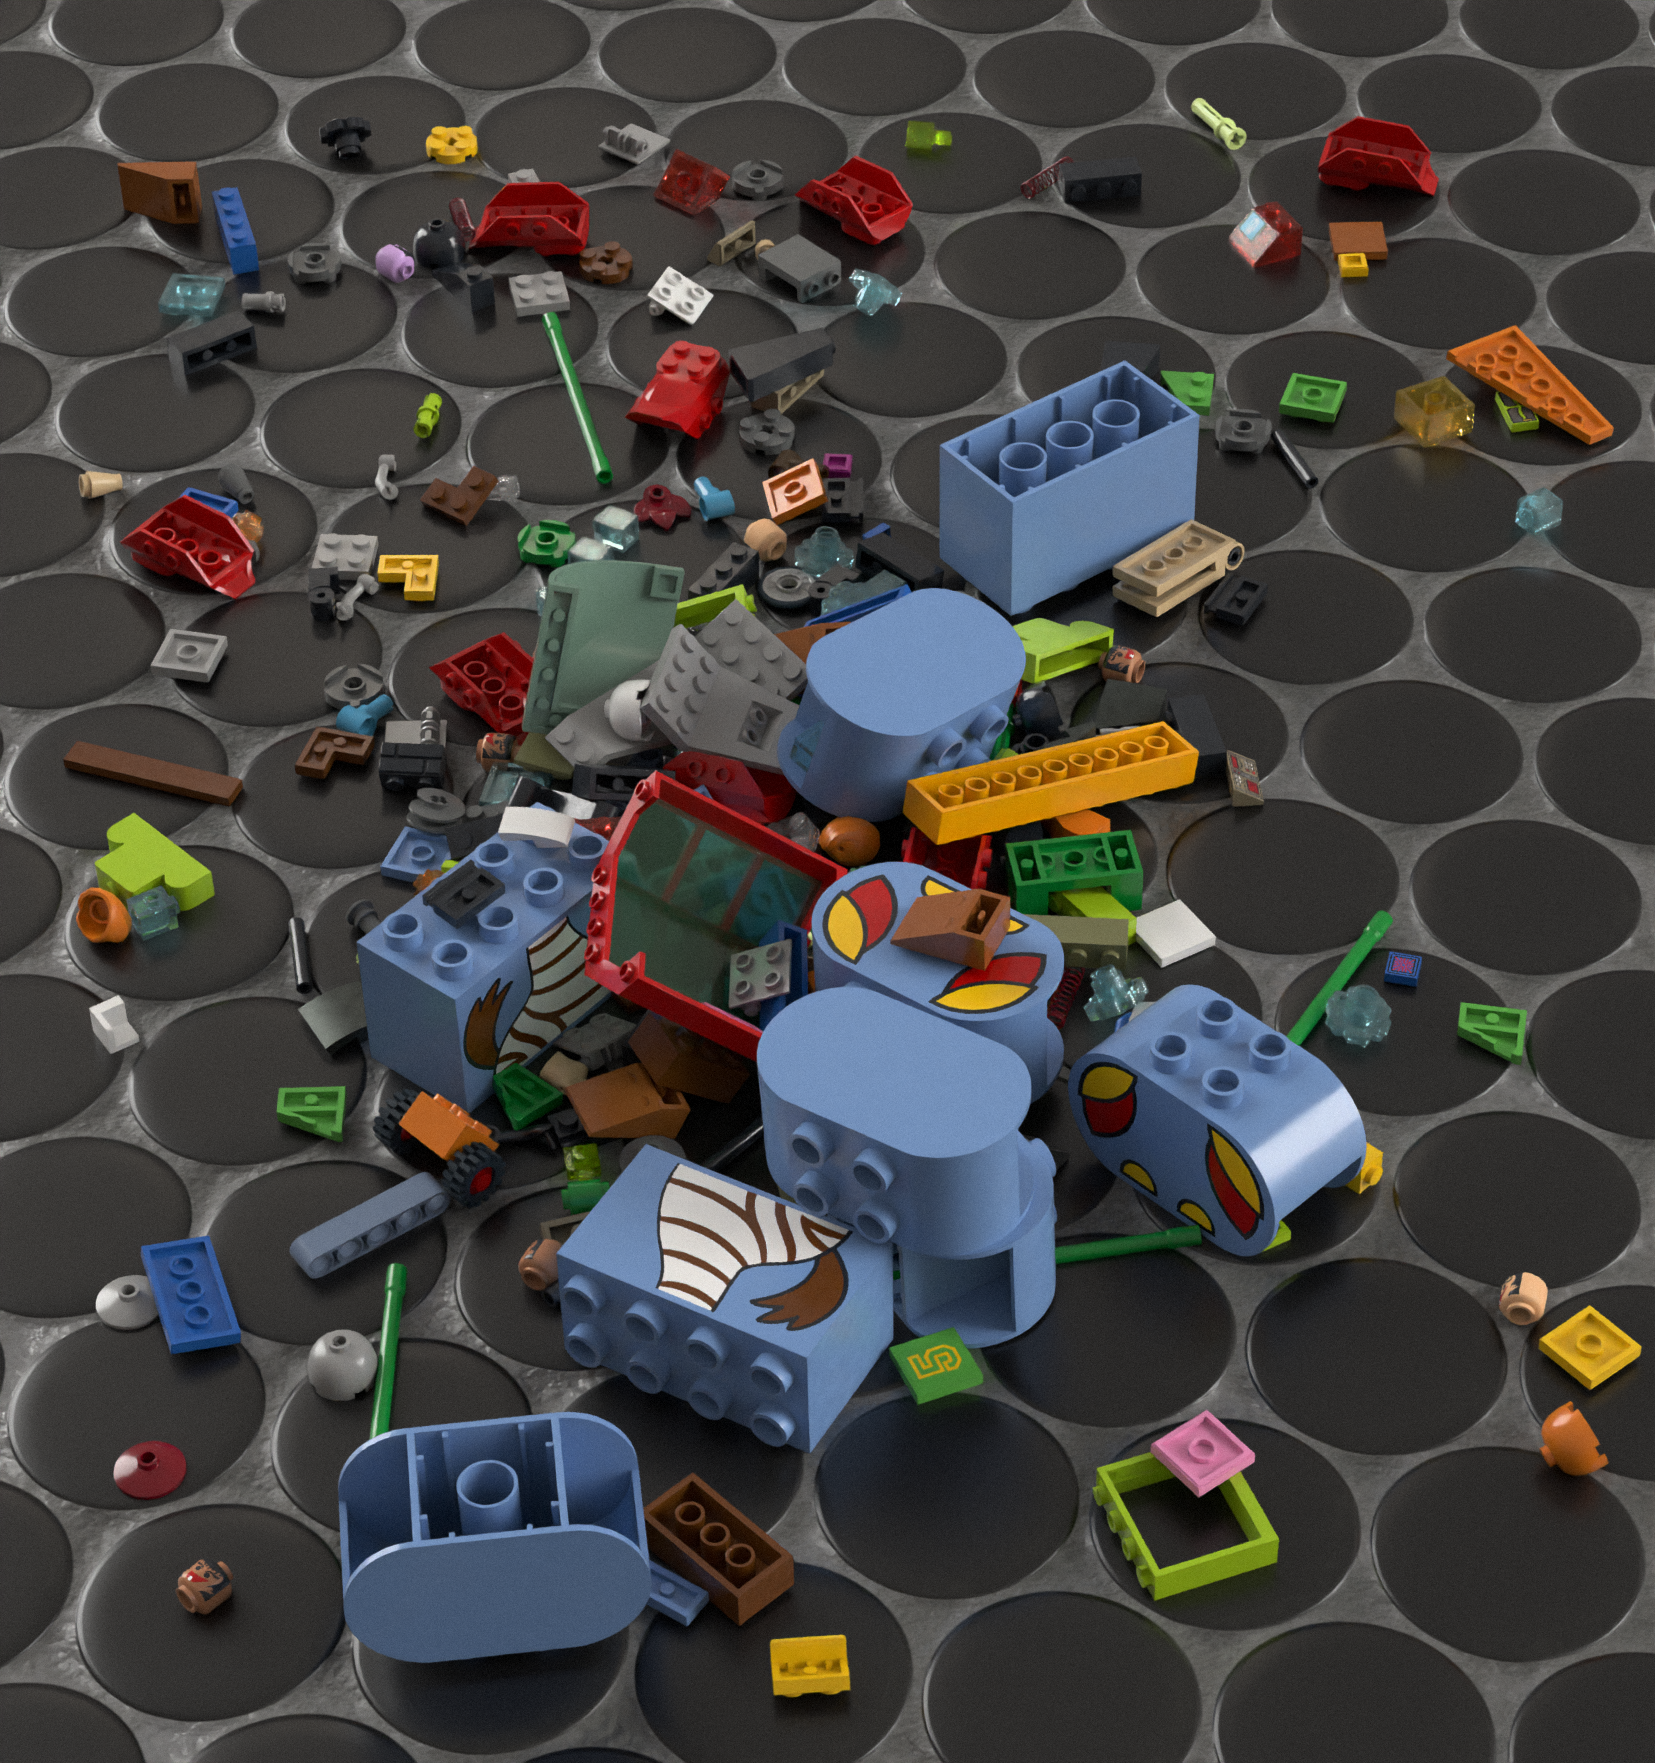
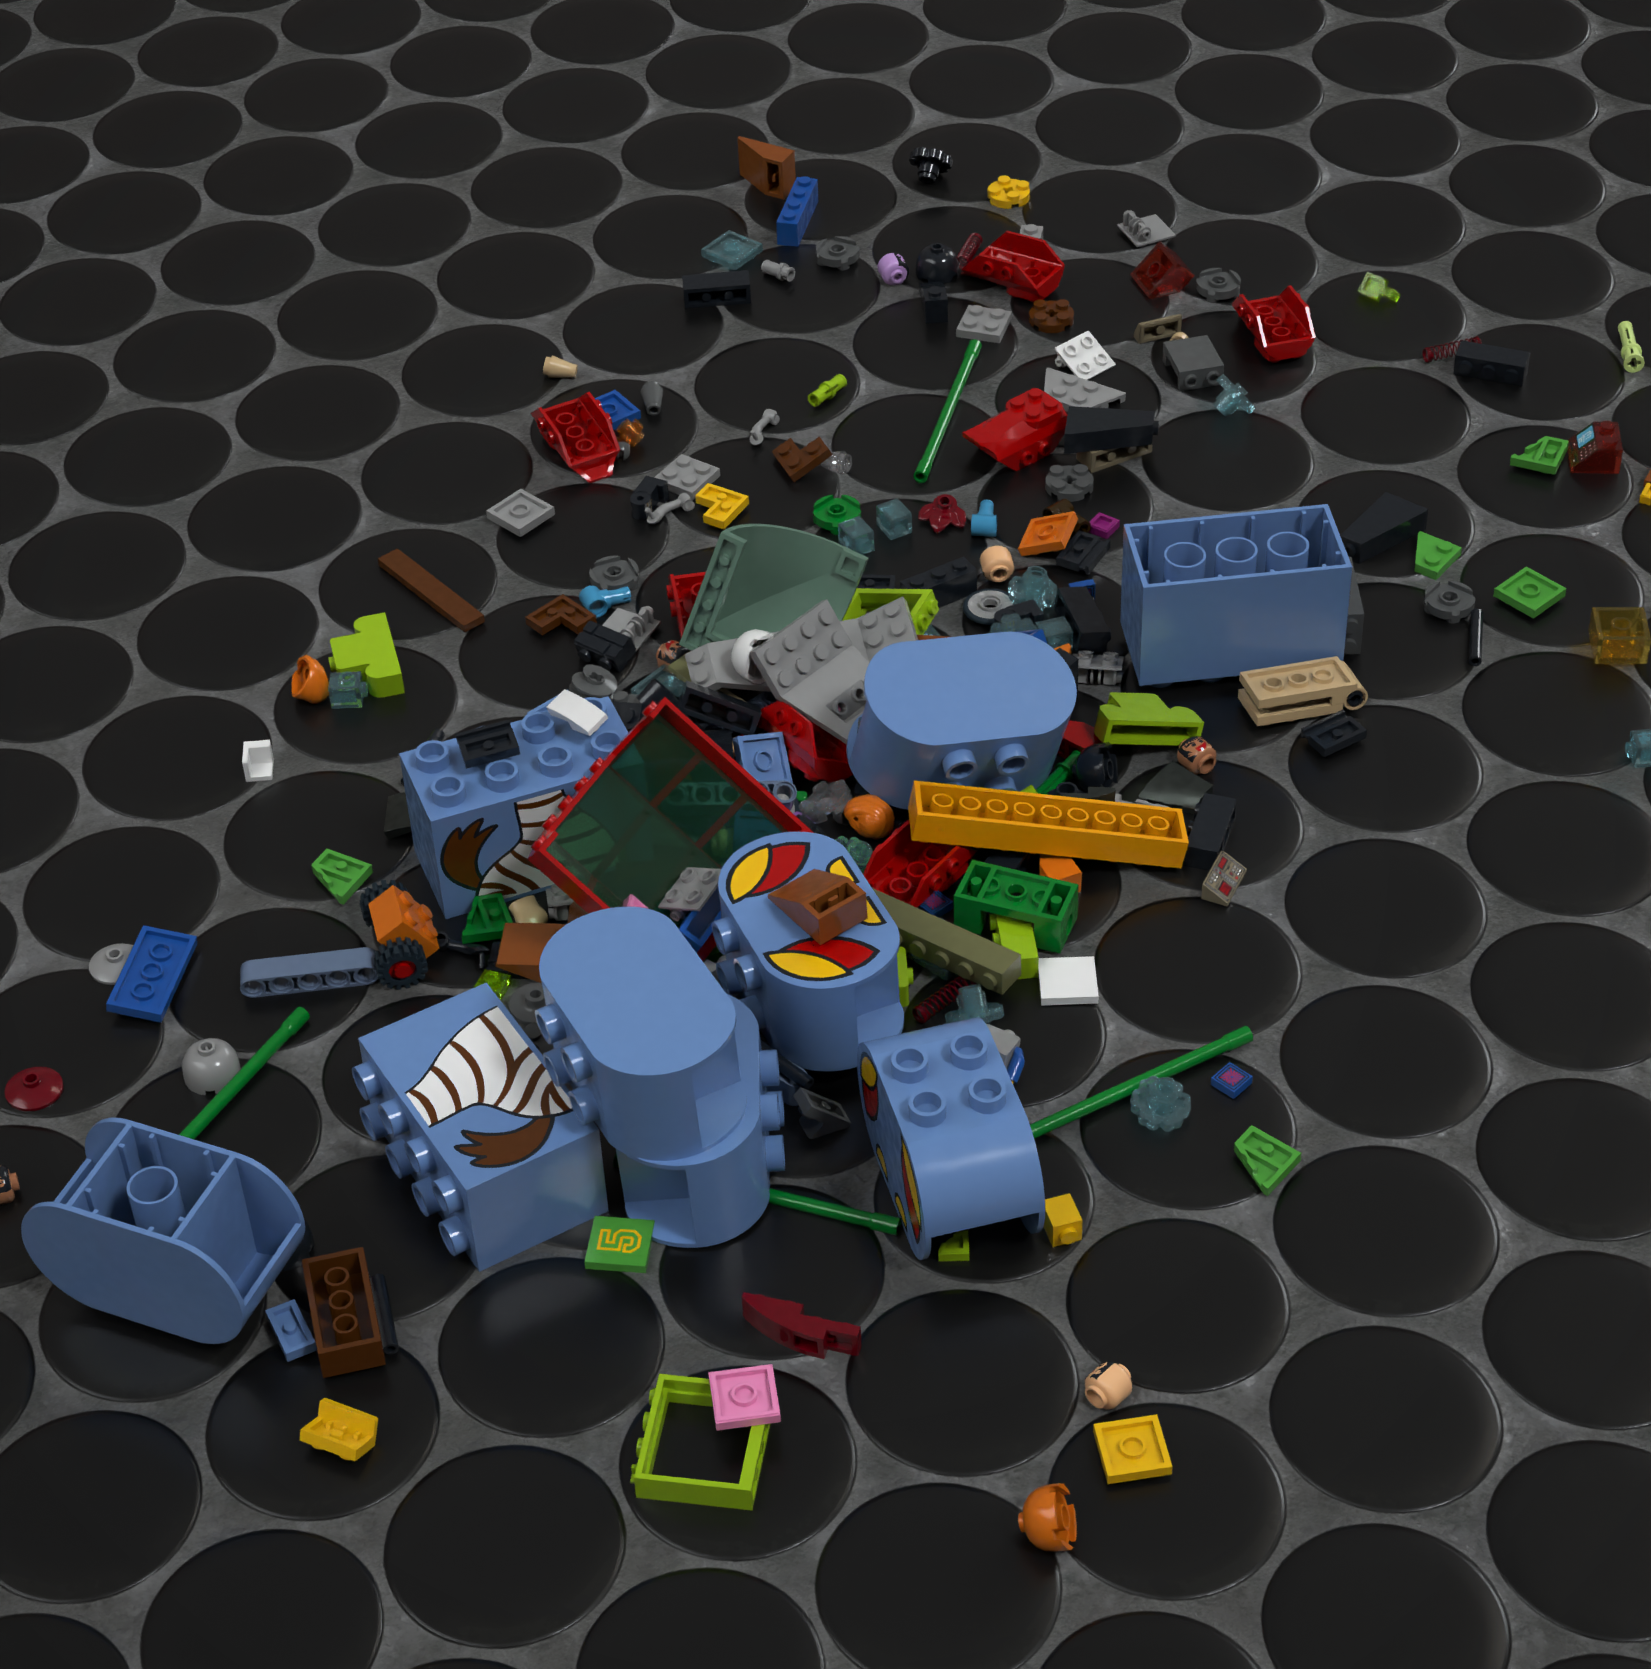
camera: 30 degrees right, 0 degrees up
none -> dark red slope [742,1292,862,1359]
none -> light grey wing [1044,368,1126,412]
none -> bright green wing [1510,436,1569,475]

